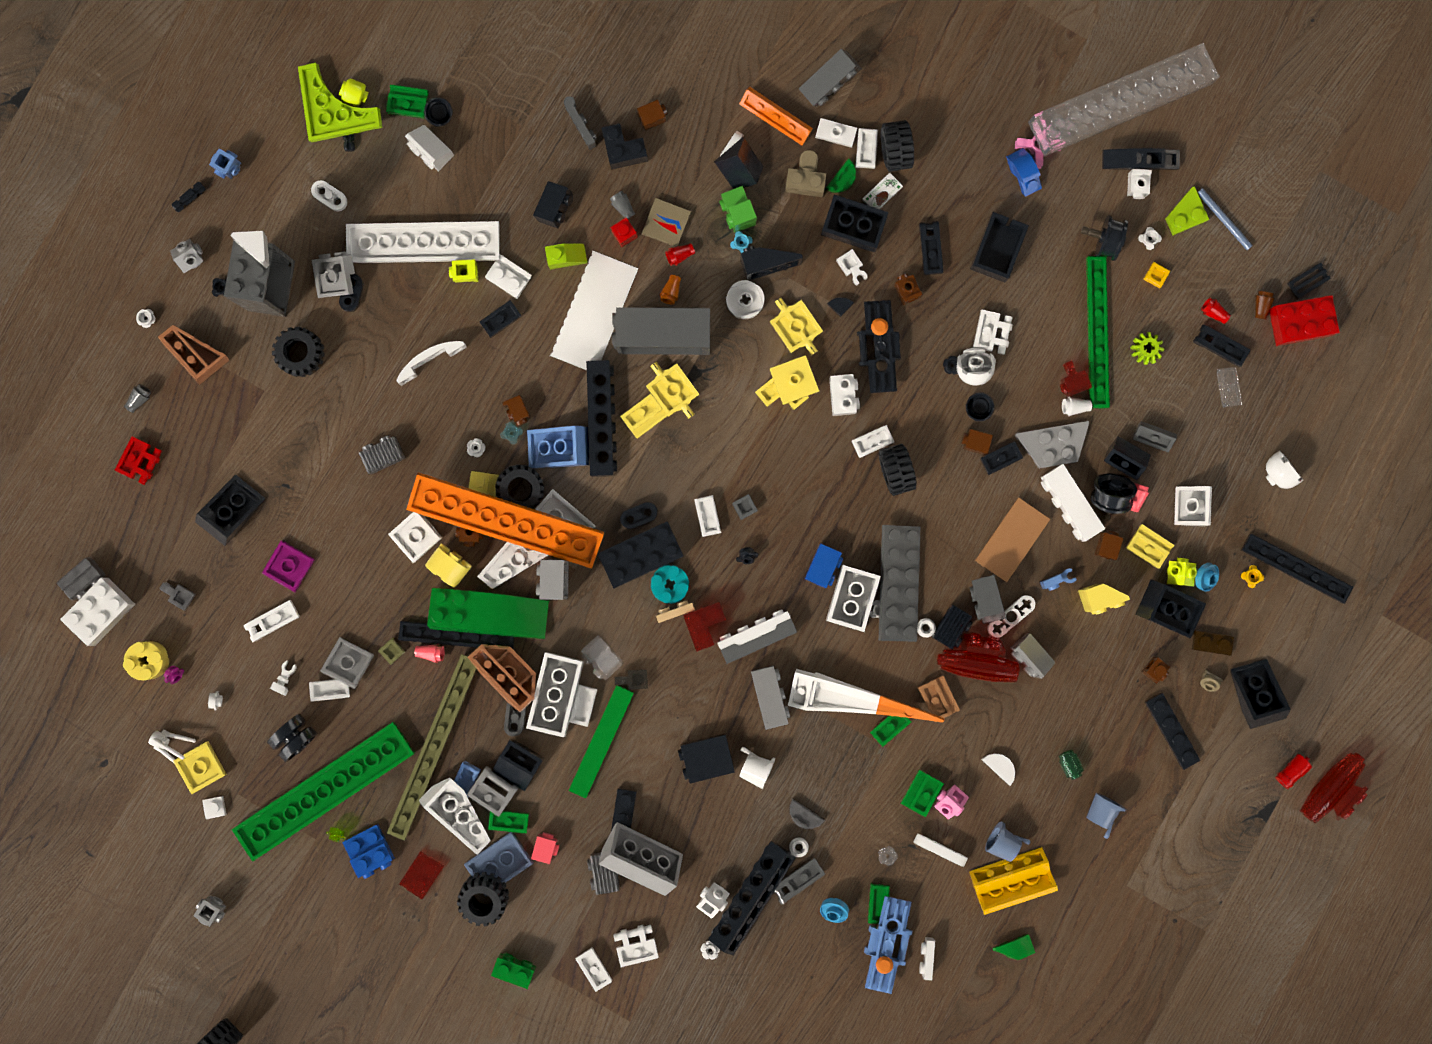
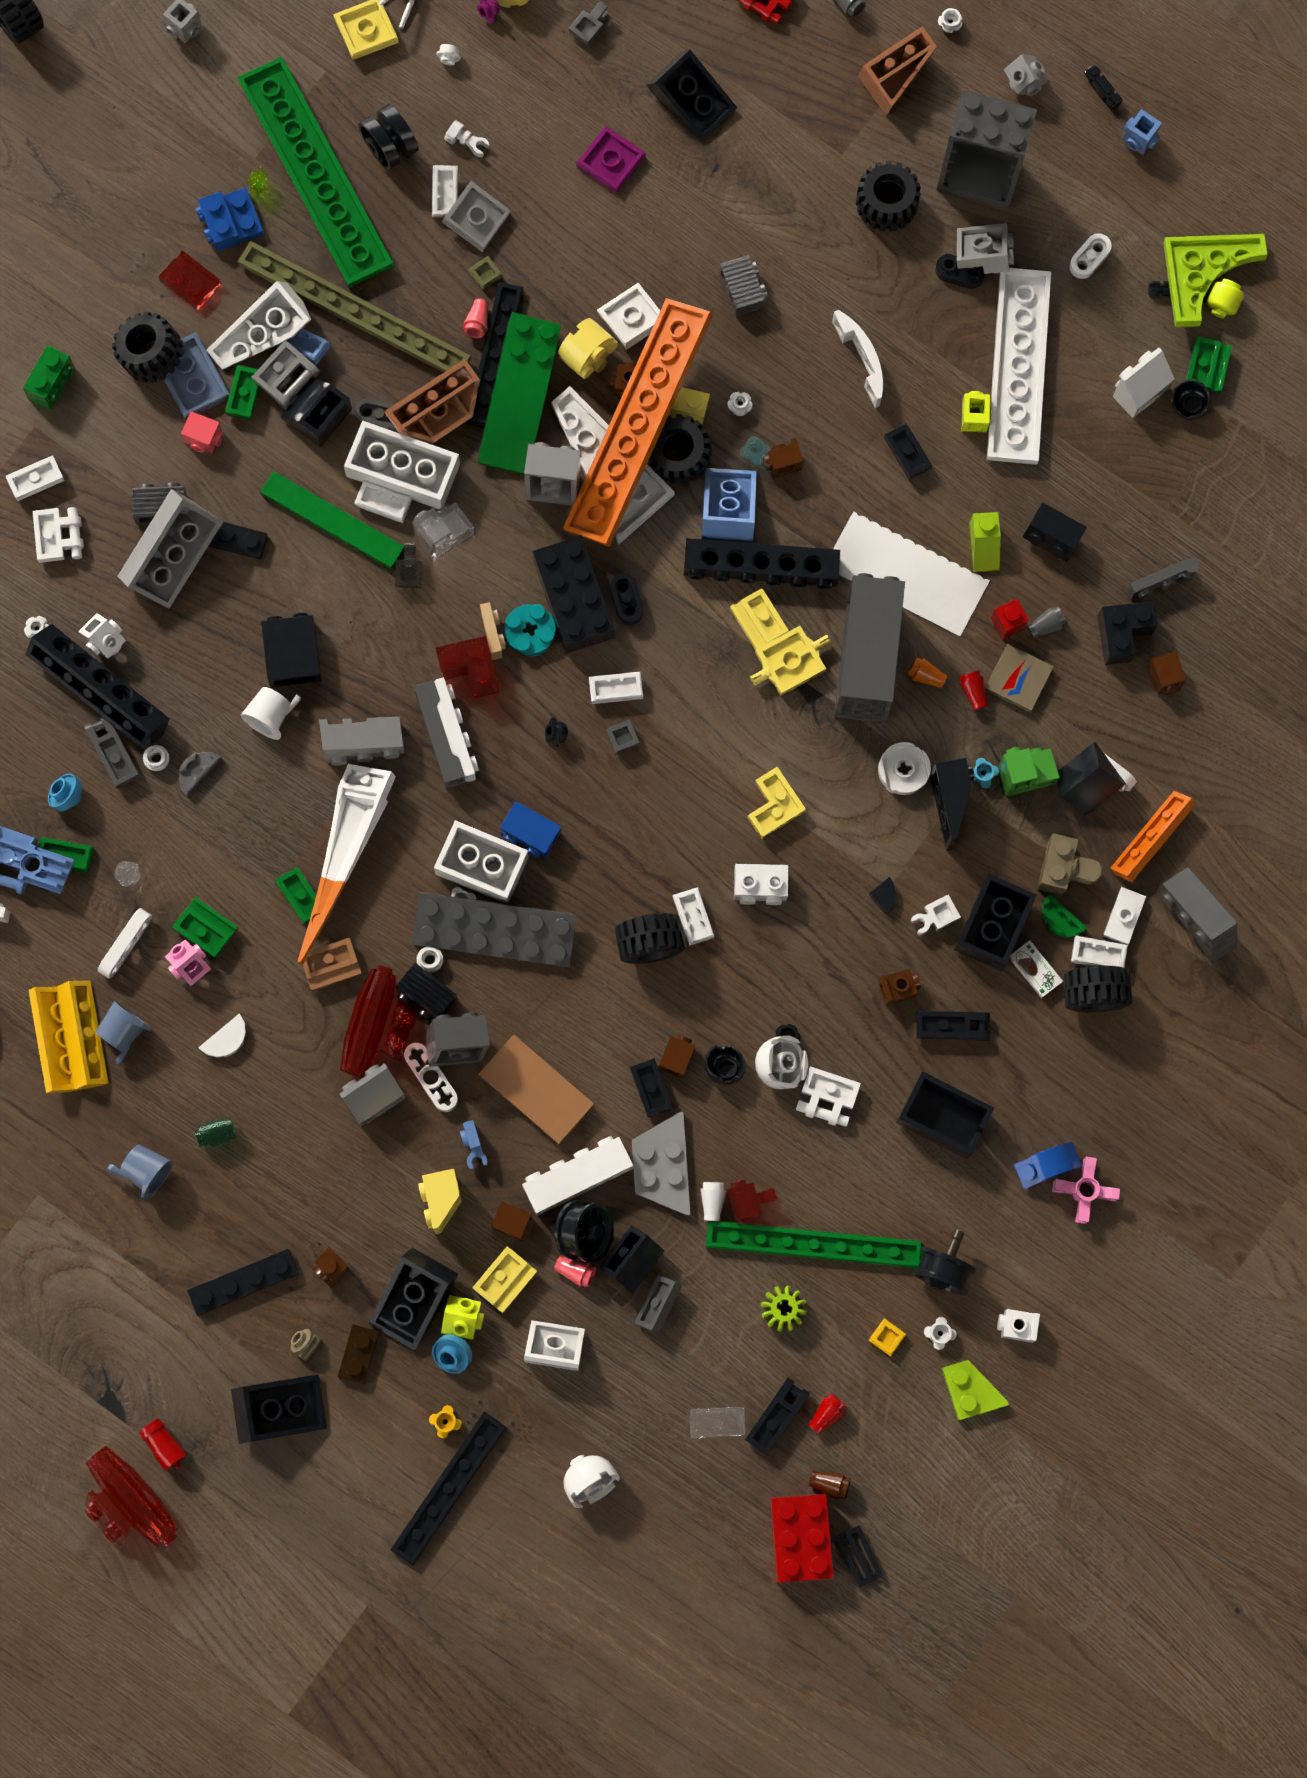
camera: 90 degrees right, 10 degrees down
white plate [202,796,227,819] -> none
white slope [231,231,269,268] -> none
white plate [244,600,300,643] -> none
white plate [485,254,532,299] -> none
light yellow plate [770,298,823,356] -> none
light yellow plate [770,355,819,405] -> none
black piece [857,300,901,393] -> none
clear brick [1028,43,1219,156] -> none
black slope [1102,148,1180,170] -> none
sand blue bar [1198,188,1253,250] -> none

